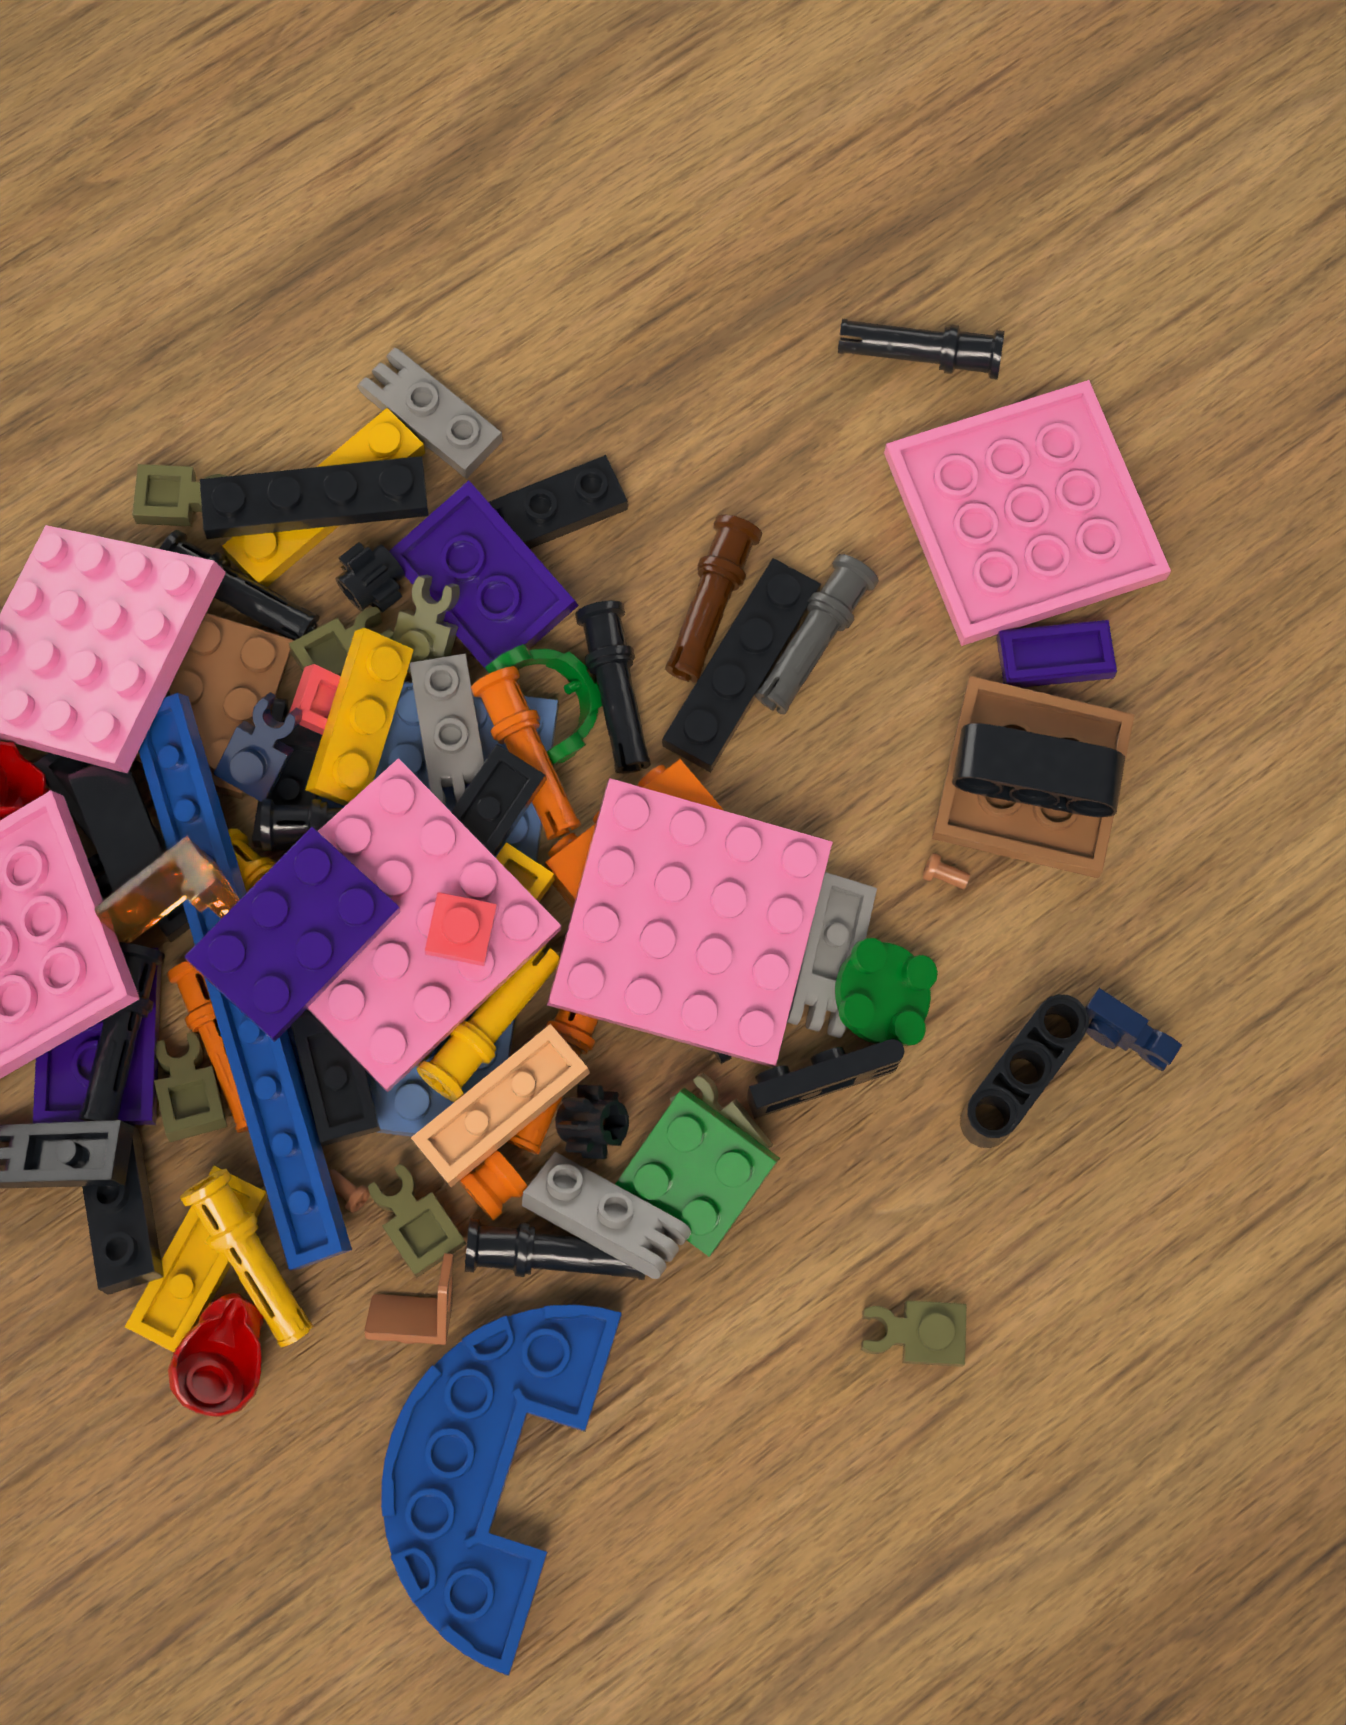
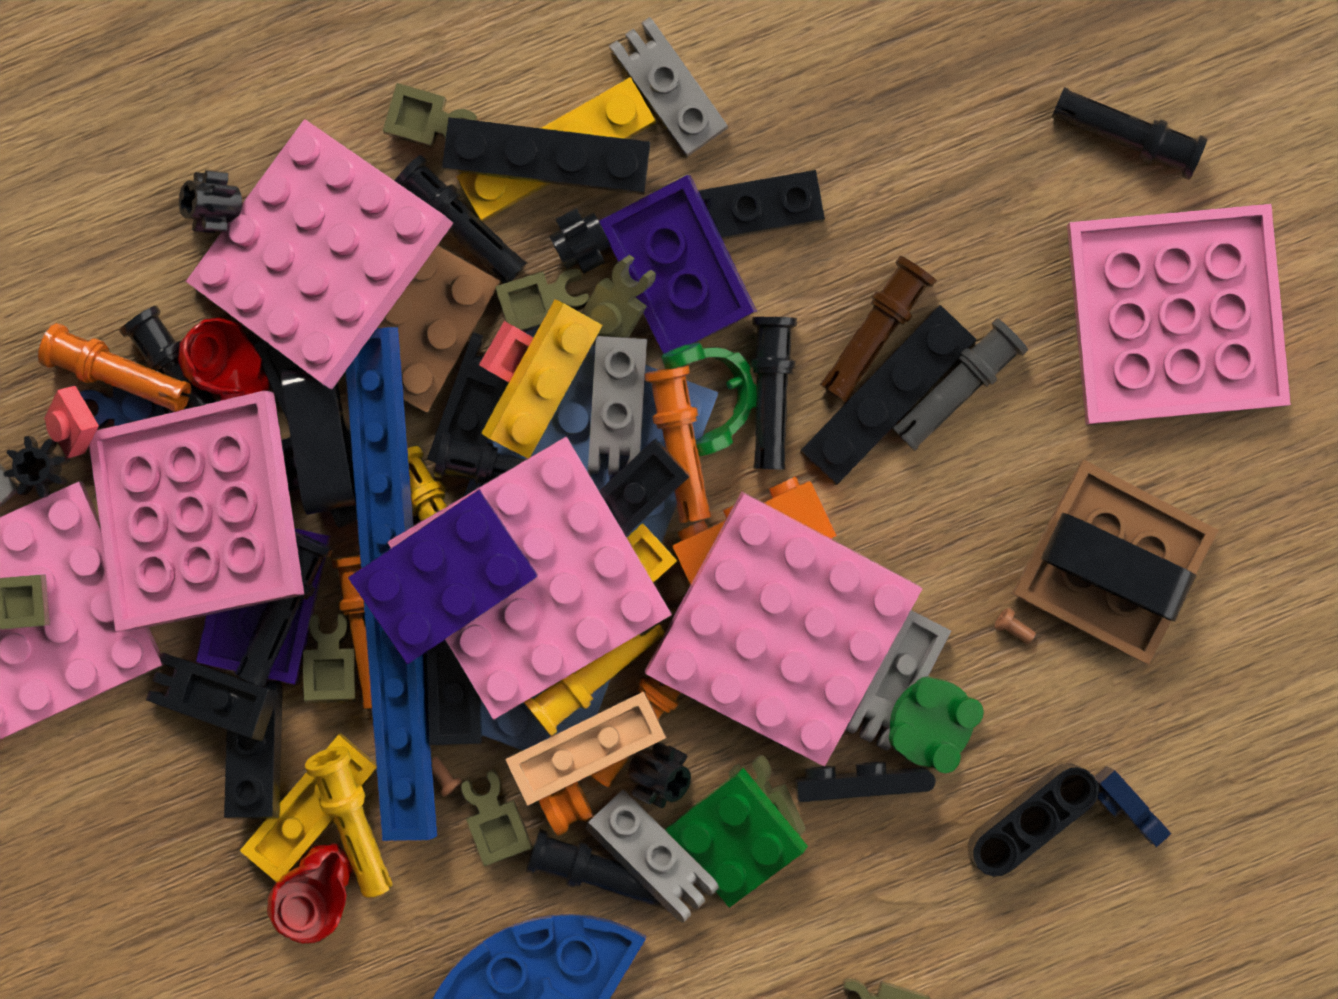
camera: 20 degrees right, 15 degrees up
clear orange bracket [94,836,240,943] -> none
dark blue plate [213,692,302,802] -> none
nougat bracket [365,1253,454,1345] -> none
coral plate [425,892,497,966] -> none
dark purple tile [996,620,1117,688] -> none

